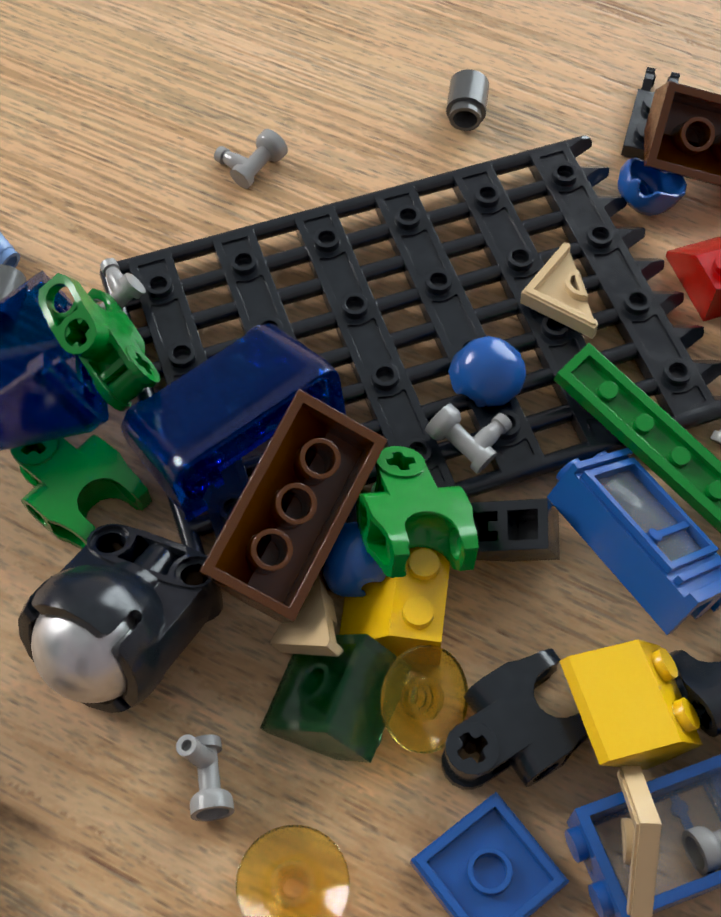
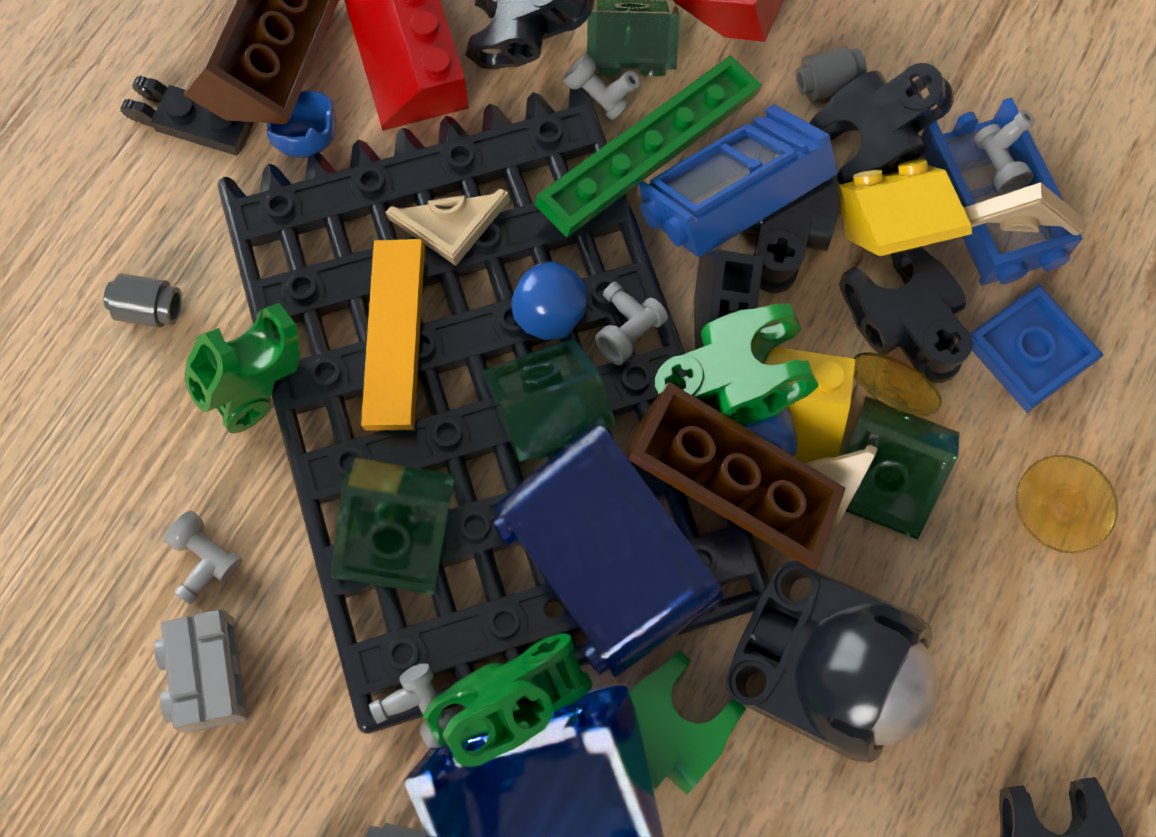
camera: 90 degrees left, 10 degrees up
light grey piece [176,734,235,821] -> none
none -> light grey brick [154,610,248,733]
none -> green piece [185,303,301,433]
none -> clear green slope [330,457,456,595]
none -> light orange tile [361,239,425,431]
none -> clear green slope [482,338,616,462]
none -> black piece [741,149,840,293]

